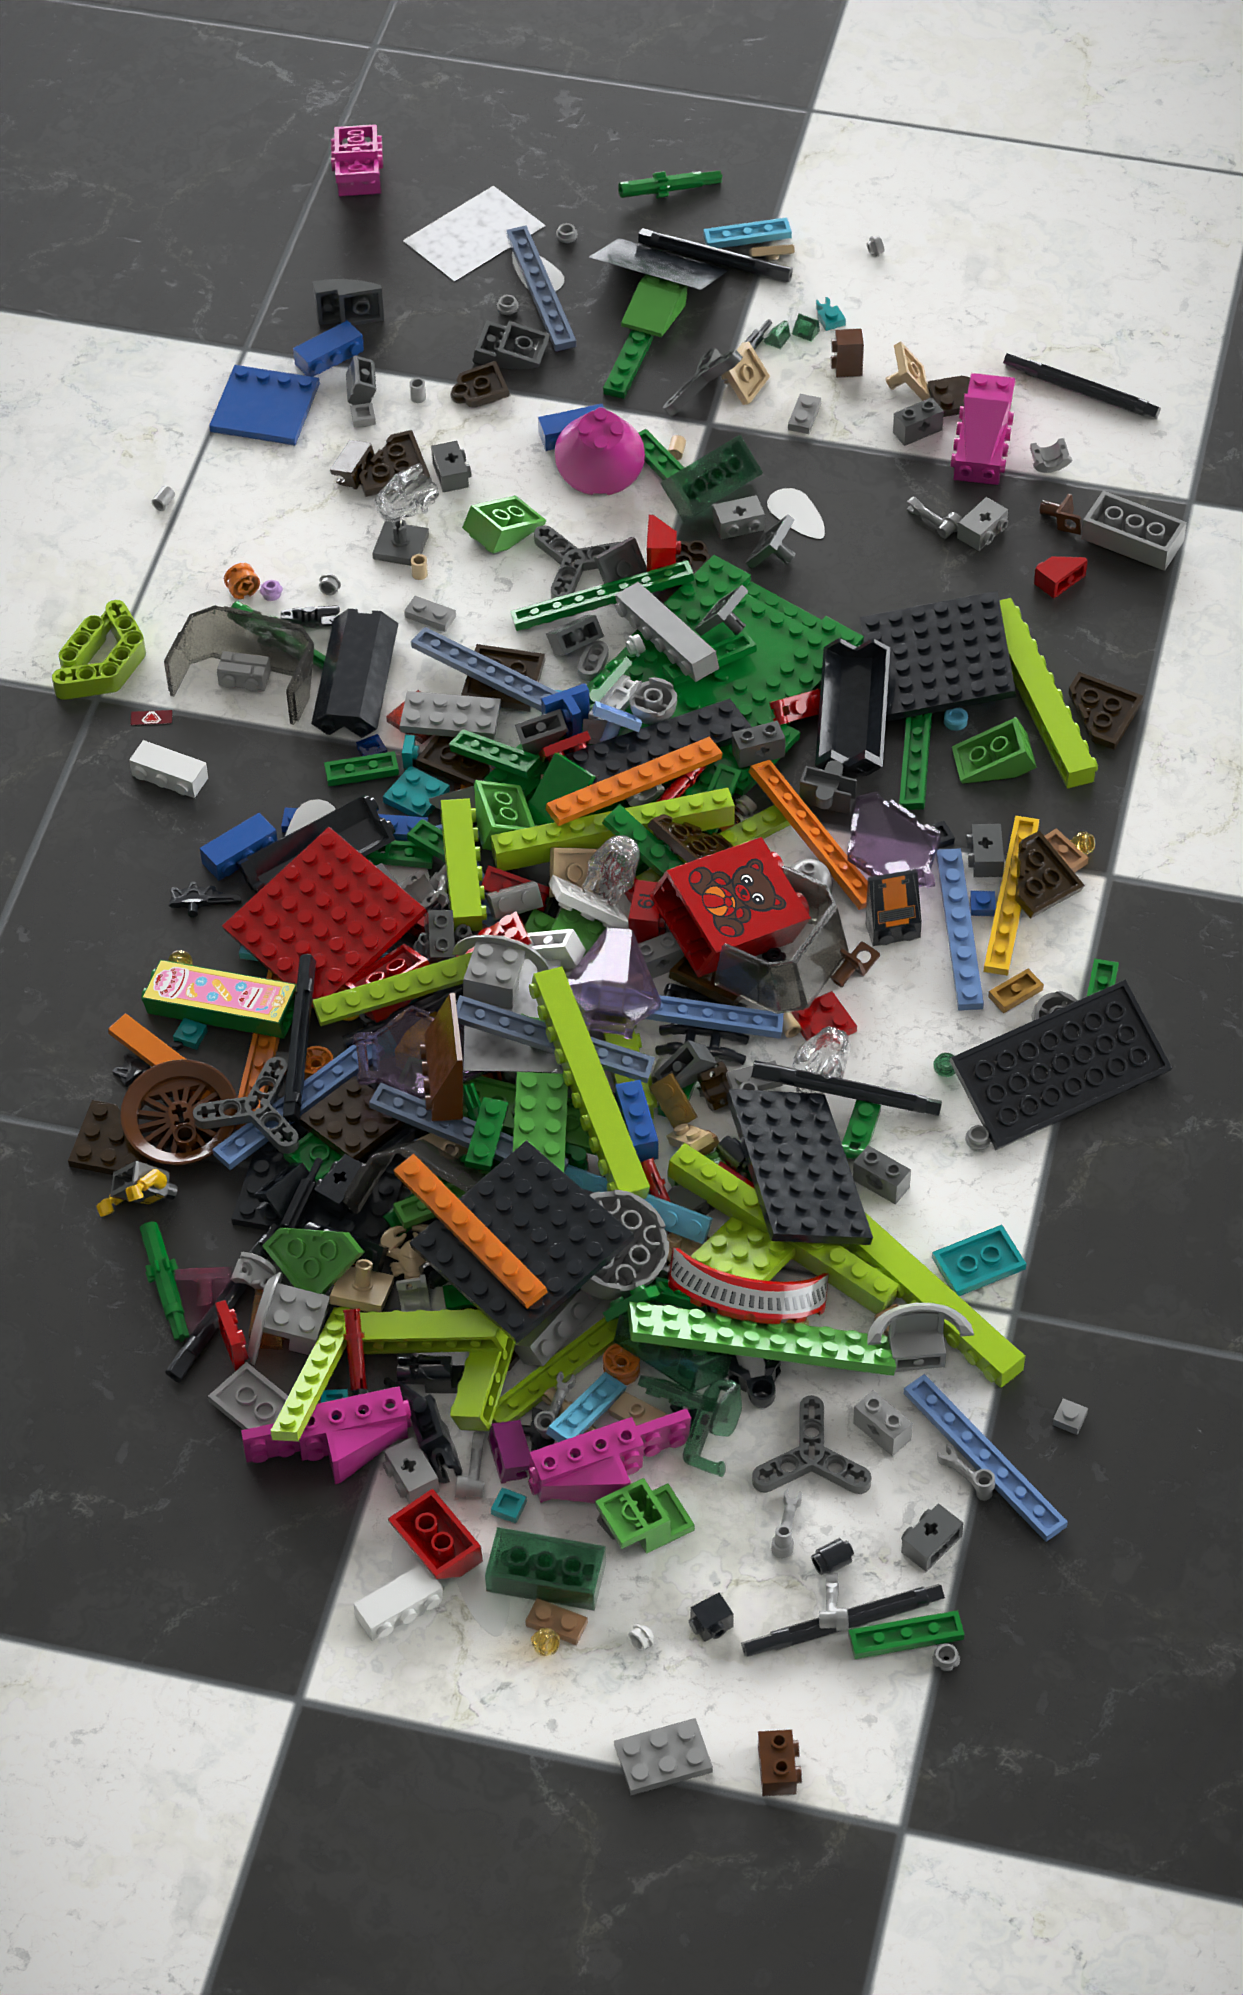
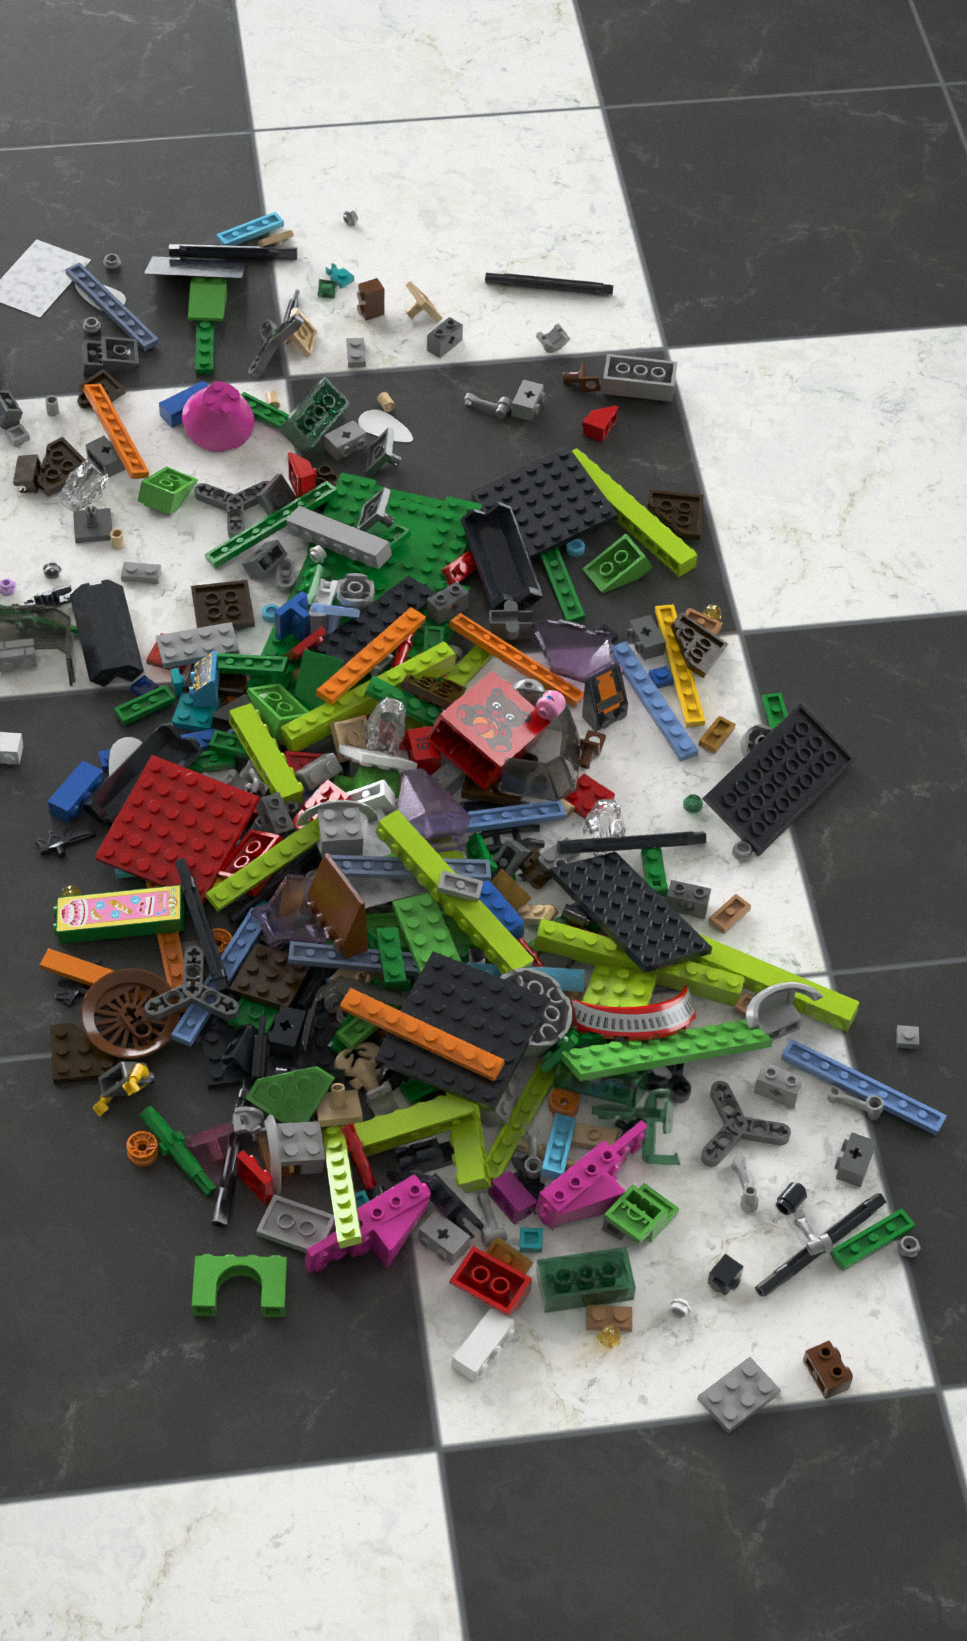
camera: 25 degrees left, 0 degrees up
teal plate [173,1018,208,1050] -> none
sand blue plate [410,627,558,712] -> none
dark grey slope [515,709,568,755] -> none
green piece [618,170,723,198] -> none
clear green slope [764,320,791,349] -> none
dark brown plate [928,375,970,417] -> none
teal plate [932,1224,1027,1296] -> none
dark pink wedge [950,373,1015,485] -> none
none -> orange plate [83,384,149,479]
none -> orange wheel [126,1131,158,1167]
none -> dark azure slope [189,651,220,707]
none -> bright green arch [192,1254,287,1317]
none -> tan hinge [377,392,395,412]
none -> light grey plate [437,870,483,903]
none -> green plate [463,832,498,872]
none -> pearl gold plate [486,1237,534,1275]
none -> bright pink head [536,690,566,720]
none -> medium nougat plate [709,894,751,934]

